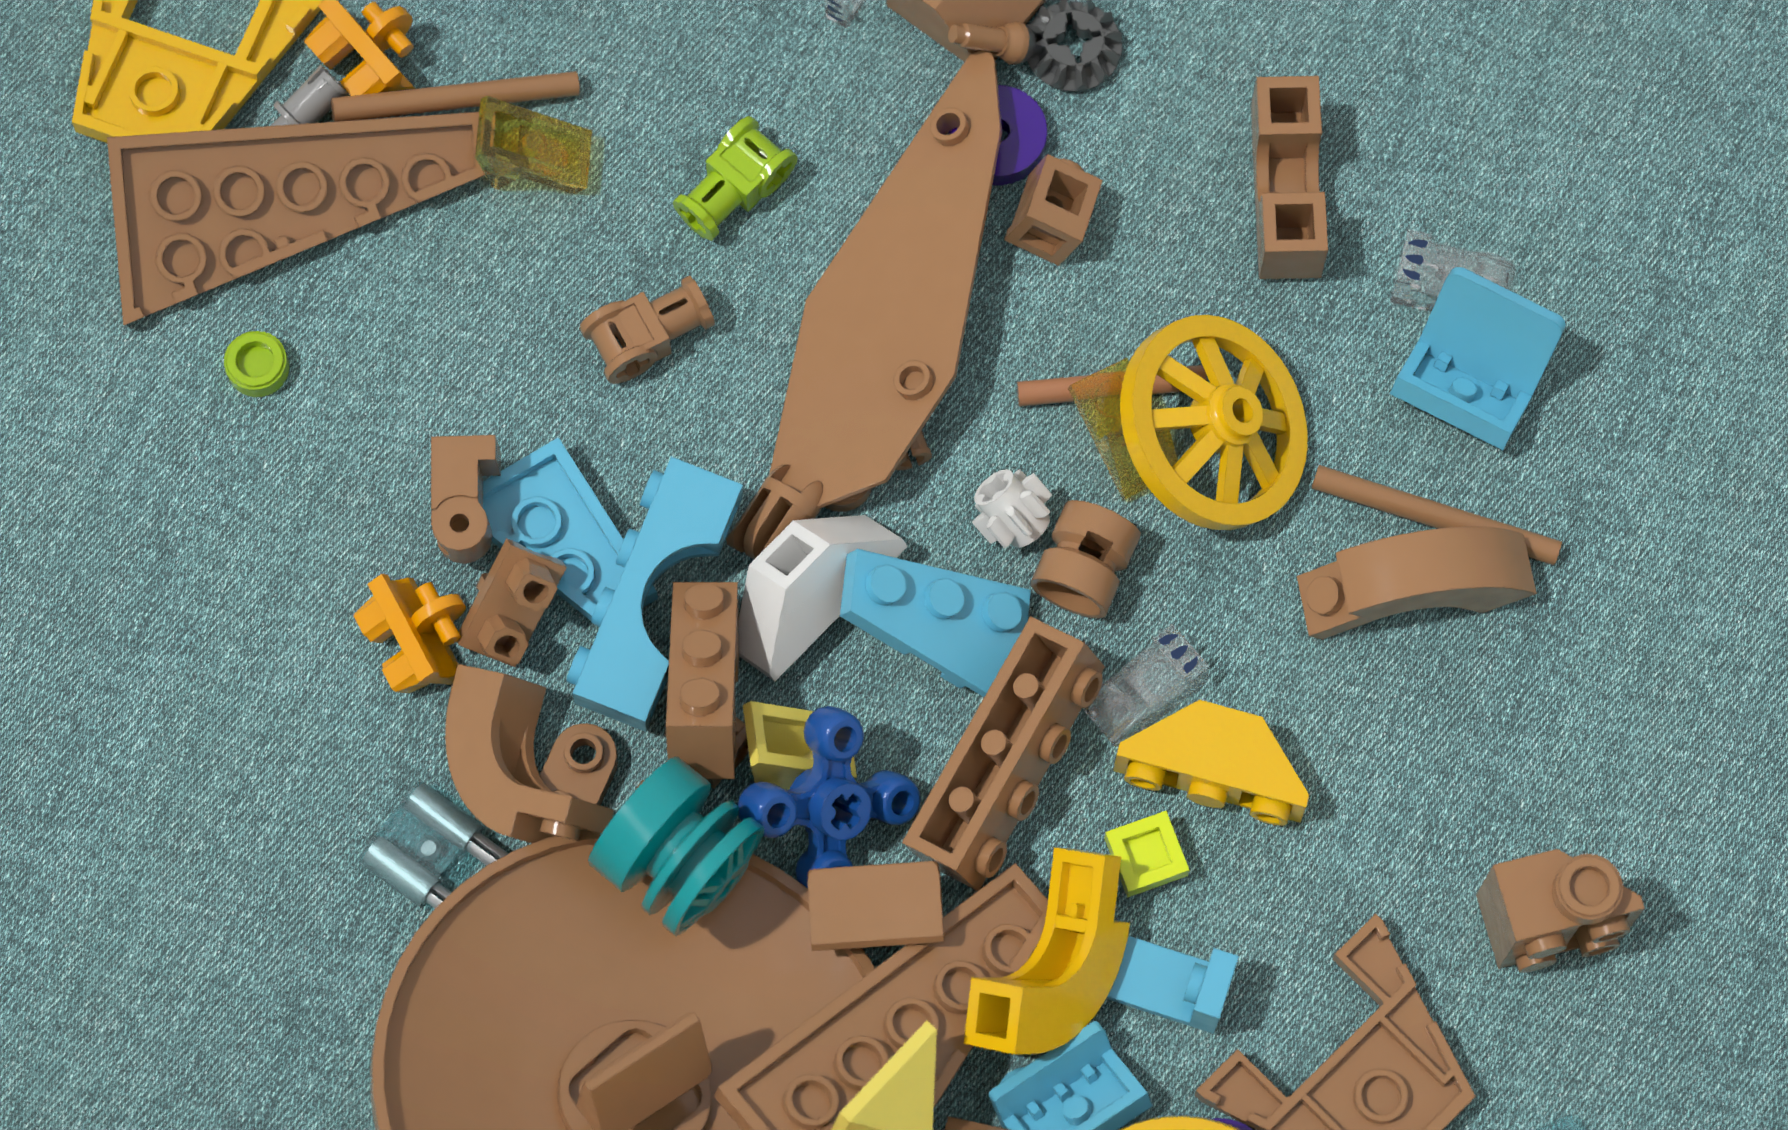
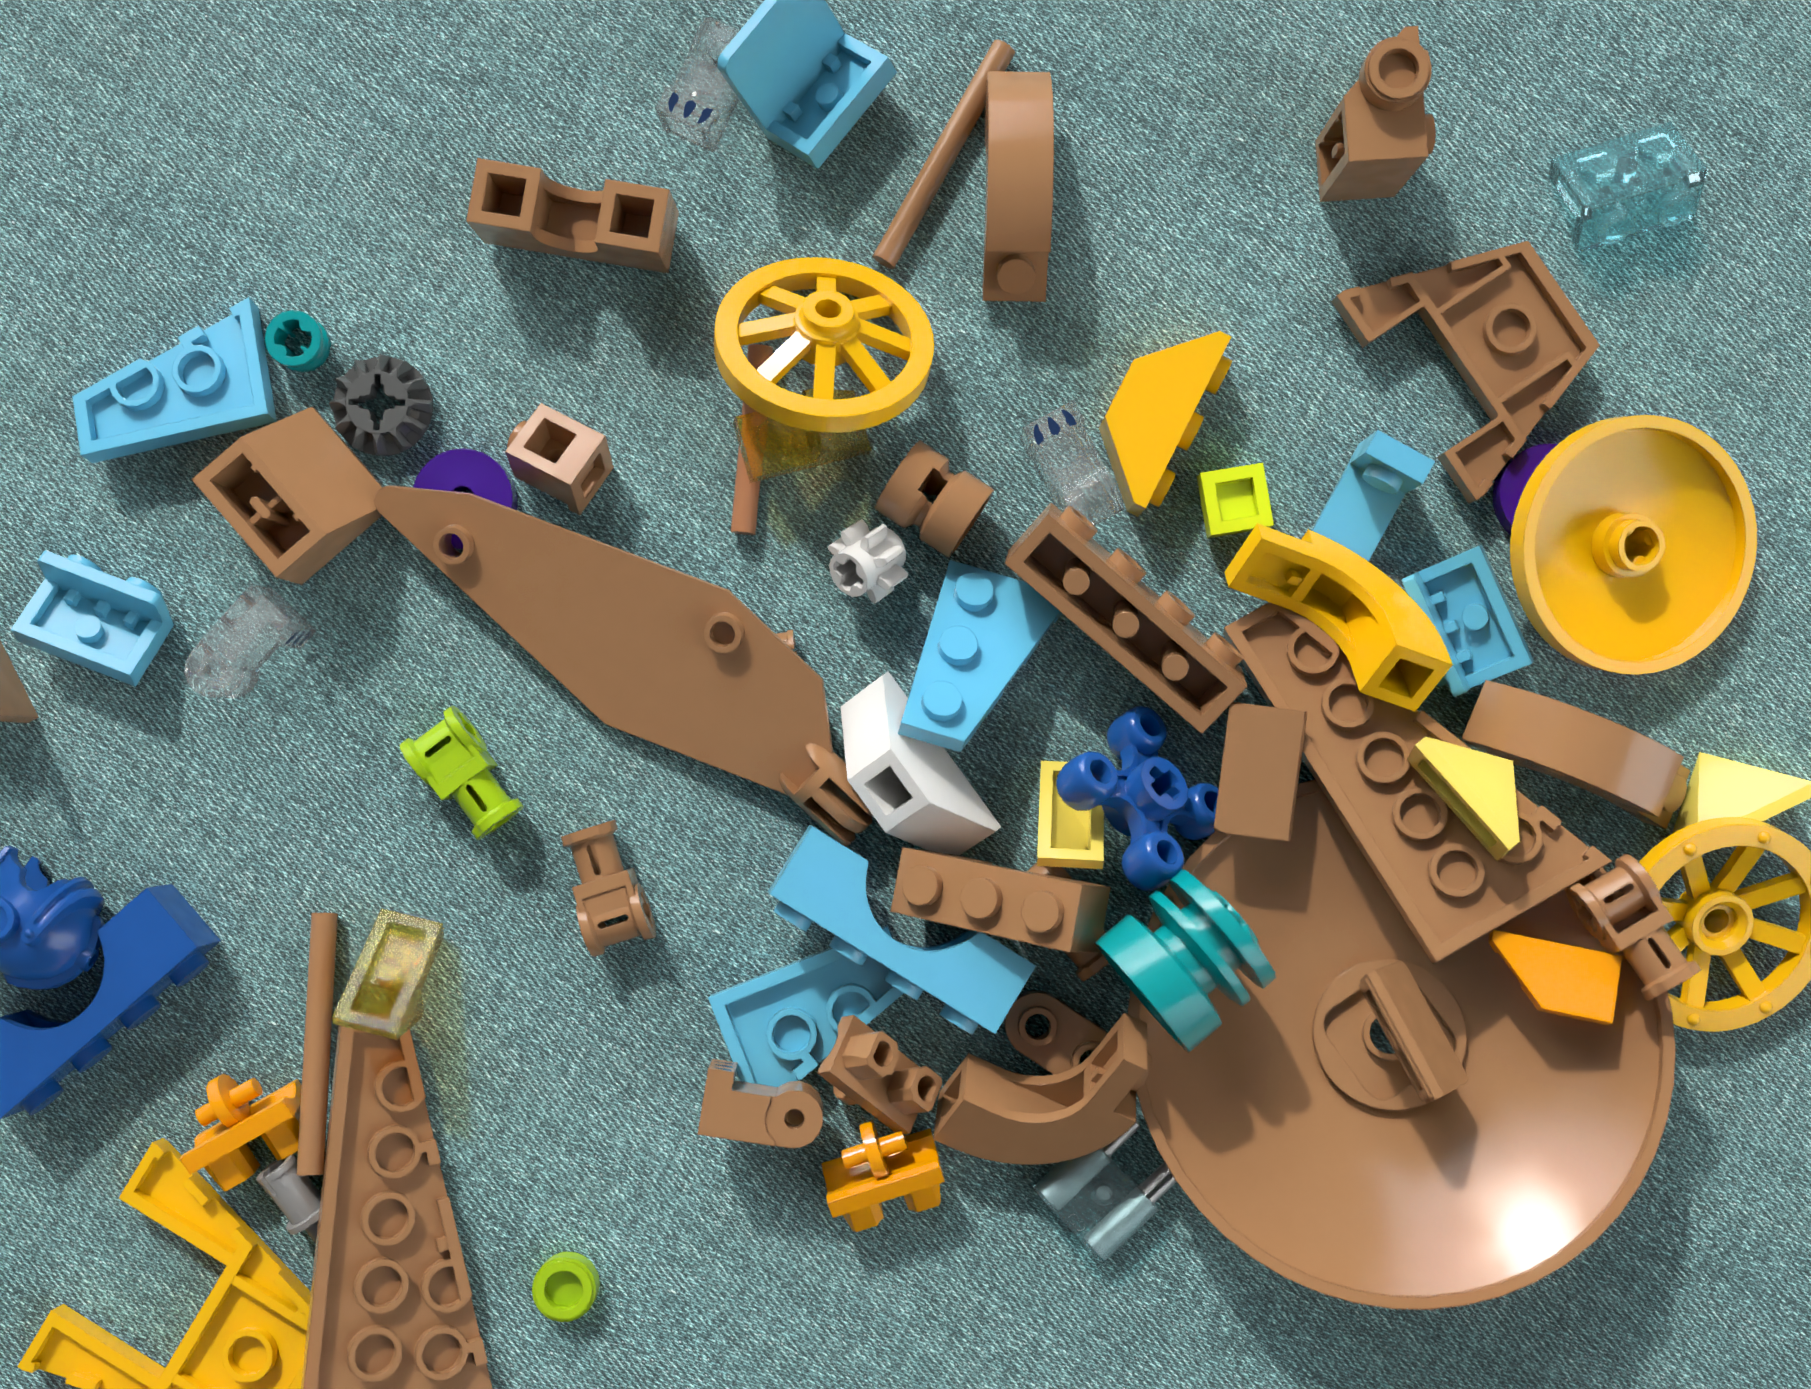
camera: 75 degrees left, 15 degrees up
medium nougat piece [948,21,1036,65] -> none

